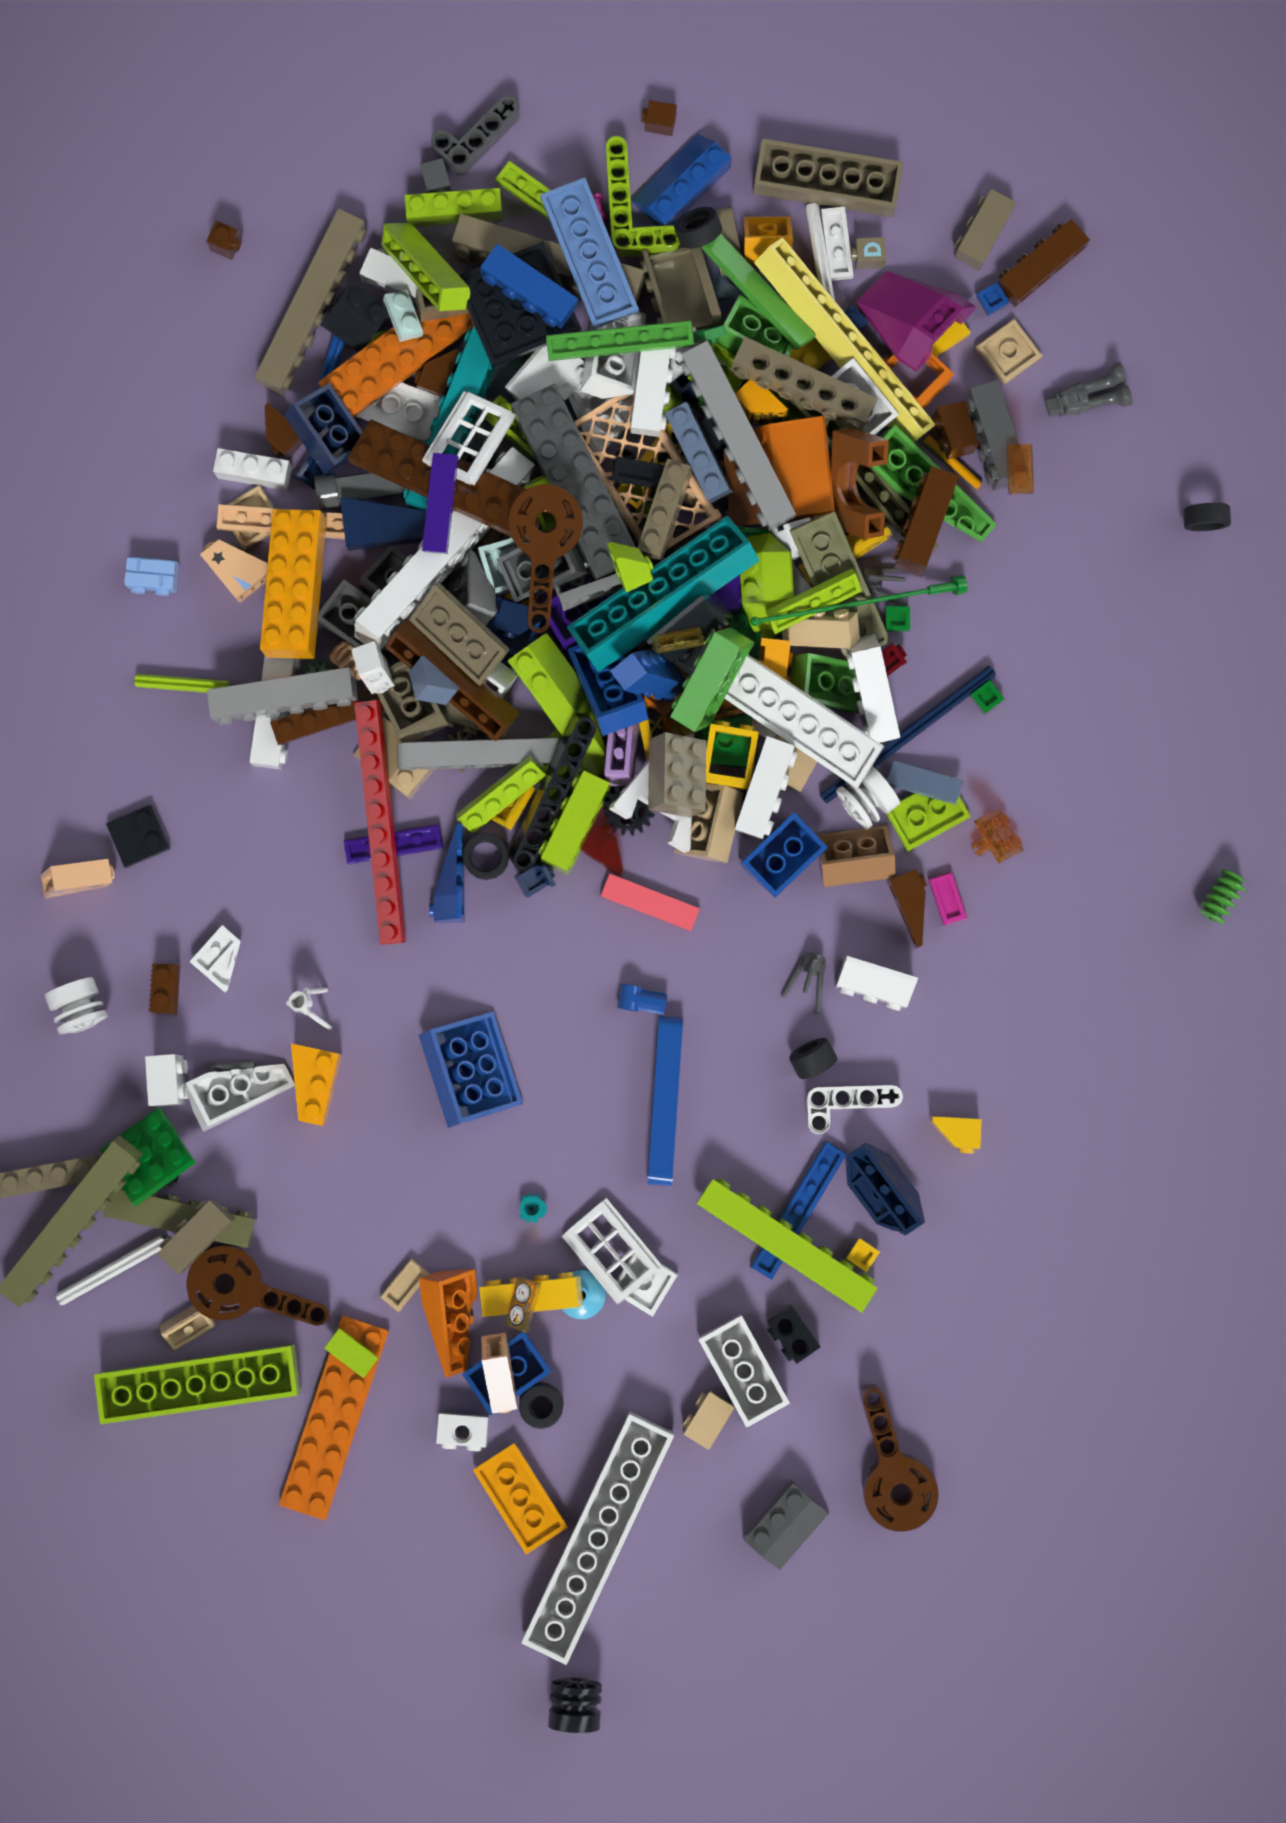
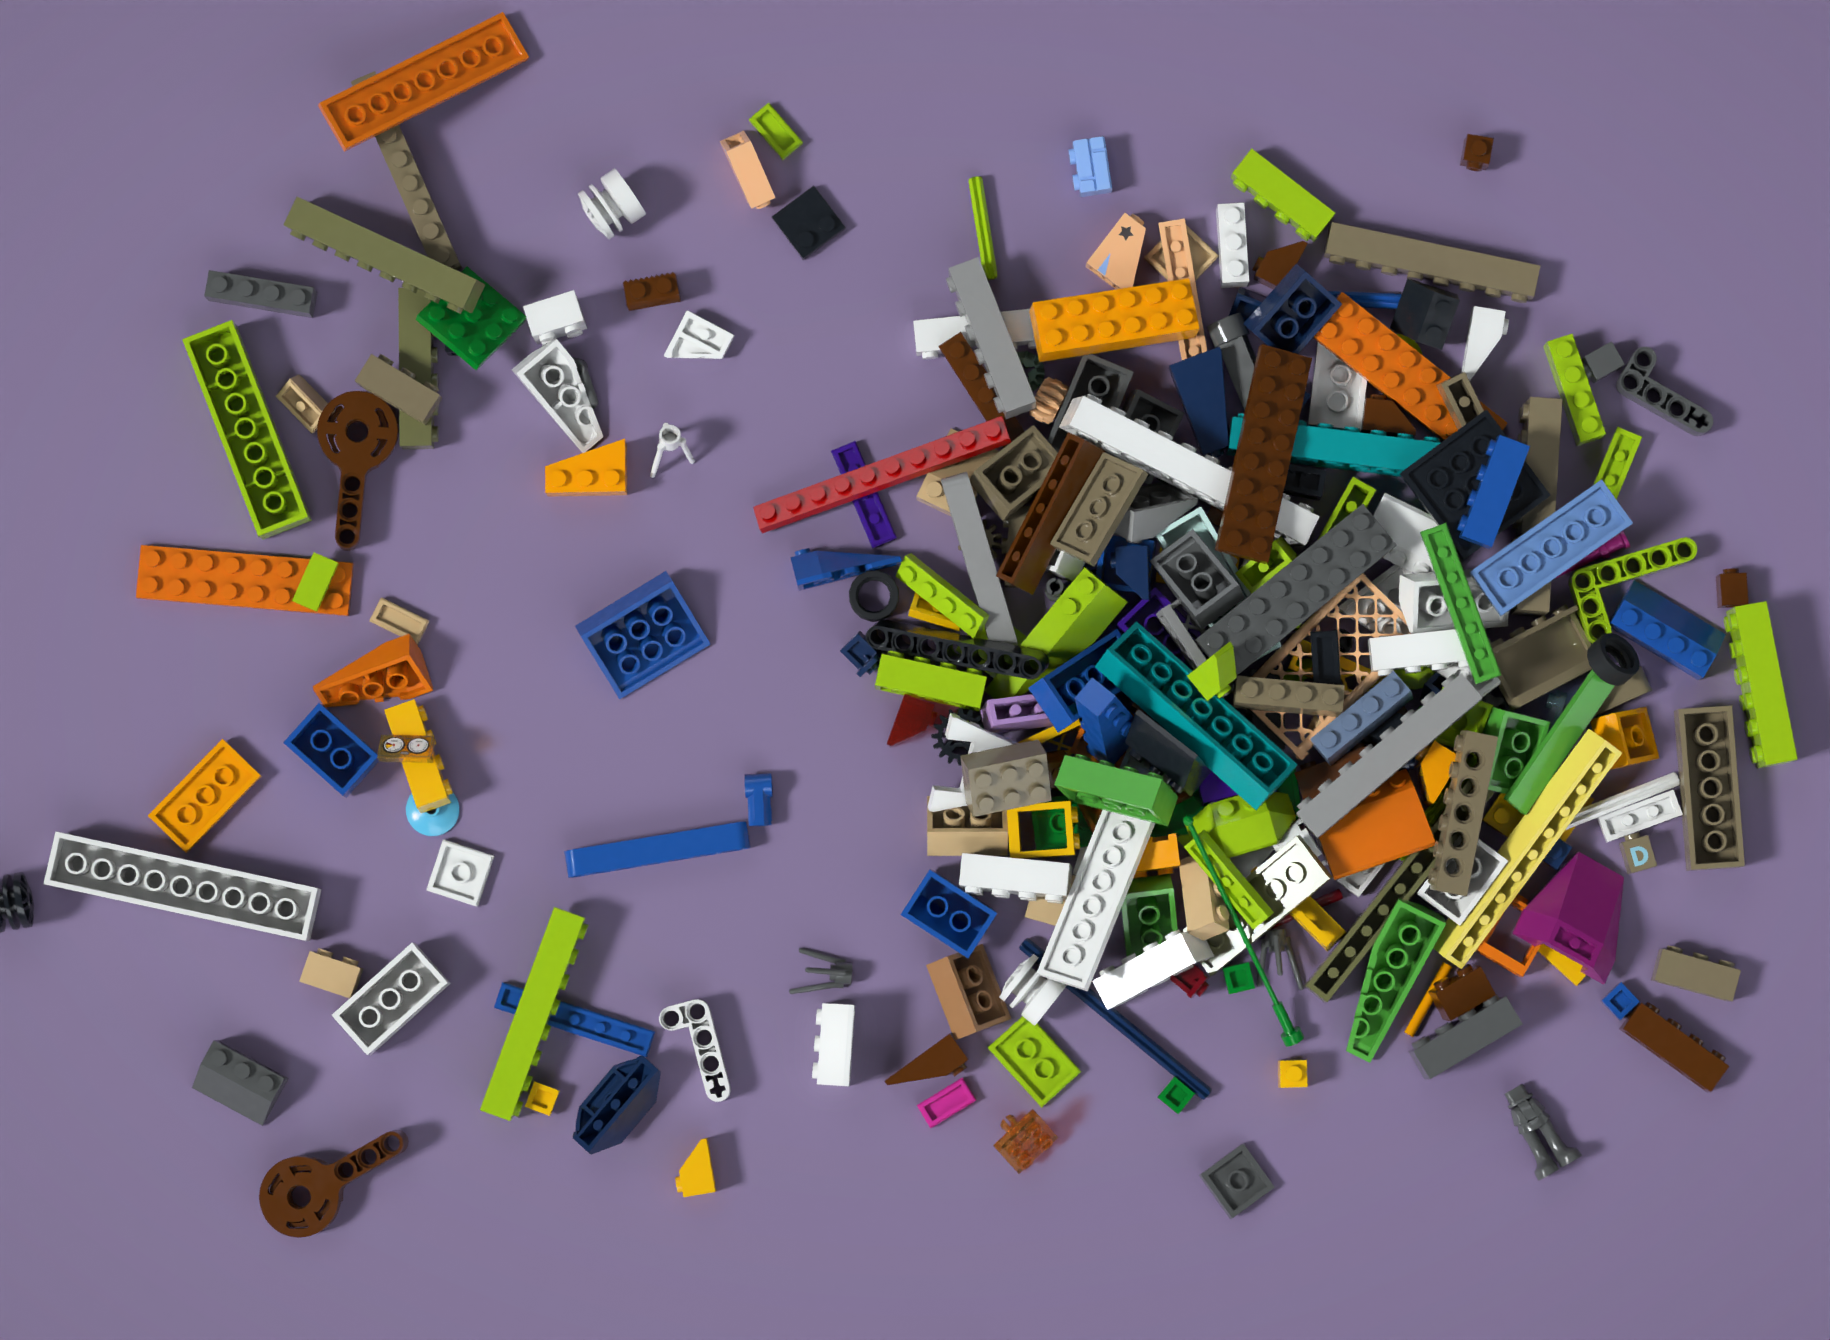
camera: 80 degrees right, 0 degrees up
white axle [56,1236,165,1305] -> none
white brick [351,641,395,694] -> none
lime brick [381,222,470,311] -> none
light aqua plate [383,289,424,342] -> none
sand blue slope [409,656,459,705] -> none
white piece [422,391,516,486] -> none
dark purple tile [422,453,459,554] -> none
white brick [436,1411,490,1451] -> none
slope [481,1332,517,1413] -> none
reddish brown beam [508,484,583,633] -> none
teal animal [519,1193,547,1224] -> none
black tyre [519,1382,564,1429] -> none
white piece [562,1198,663,1304] -> none
coral tile [601,873,700,931] -> none
clear yellow slope [652,627,705,653] -> none
green plate [693,325,726,344] -> none
black brick [766,1305,821,1364] -> none
black tyre [789,1038,837,1079] -> none
dark orange arch [831,428,889,539] -> none
sand blue tile [887,761,963,805] -> none
reddish brown brick [892,466,959,577] -> none
tan tile [975,319,1043,386] -> none
clear orange plate [1007,444,1034,495] -> none
black tyre [1183,503,1231,531] -> none
none -> dark grey brick [204,270,318,318]
none -> lime tile [749,102,803,160]
none -> dark grey pin [1045,578,1066,602]
none -> dark grey plate [1199,1143,1275,1219]
none -> lime brick [1231,148,1335,242]
none -> yellow brick [1278,1060,1308,1088]
none -> lime brick [1724,601,1798,769]

